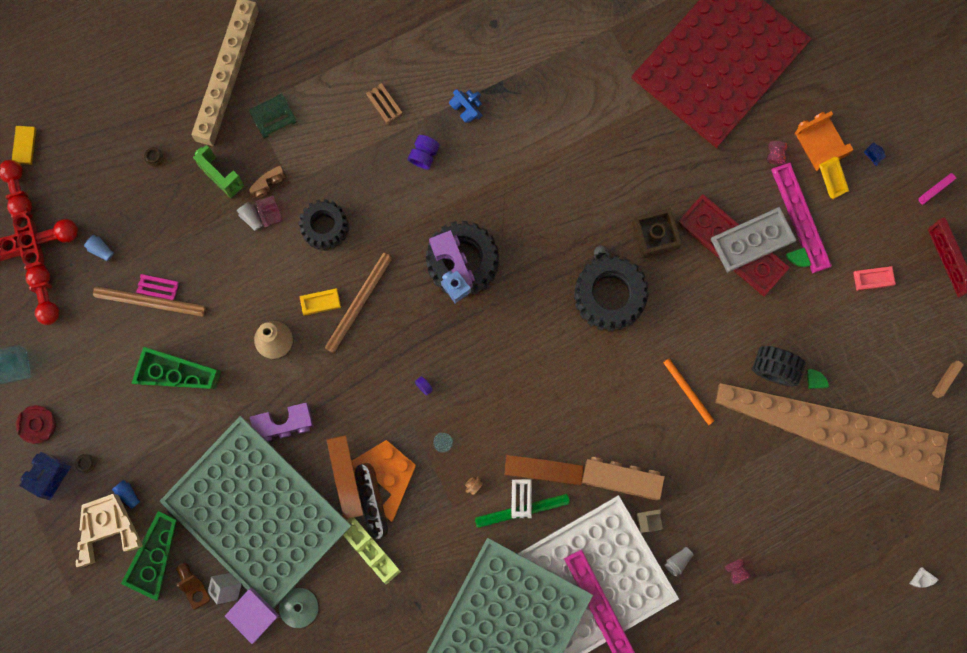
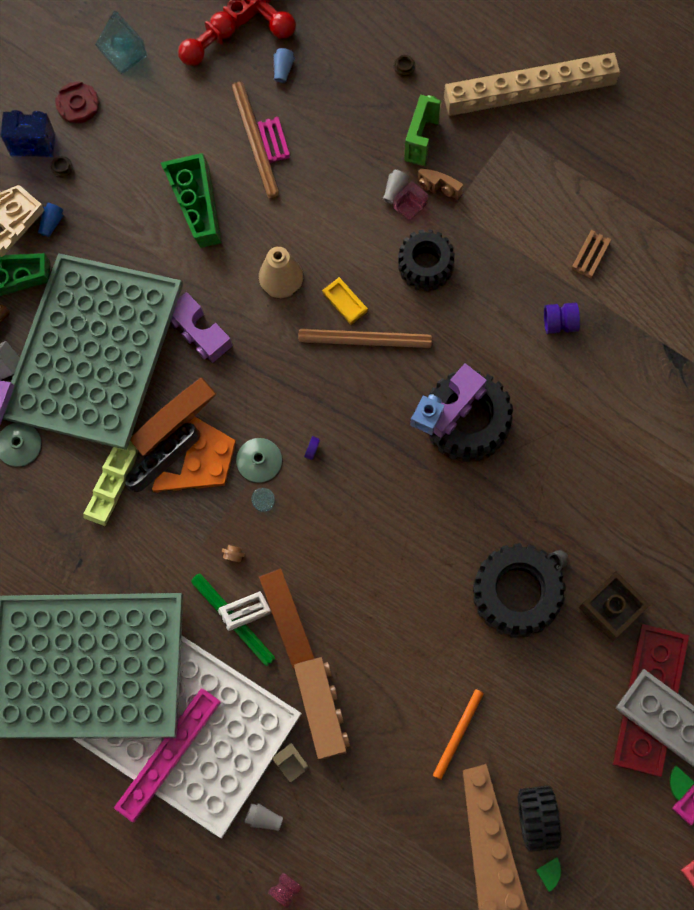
camera: 65 degrees right, 5 degrees down
clear green plate [249,93,297,139] -> none
blue hips [449,89,483,123] -> none
none -> sand green dish [236,438,282,483]

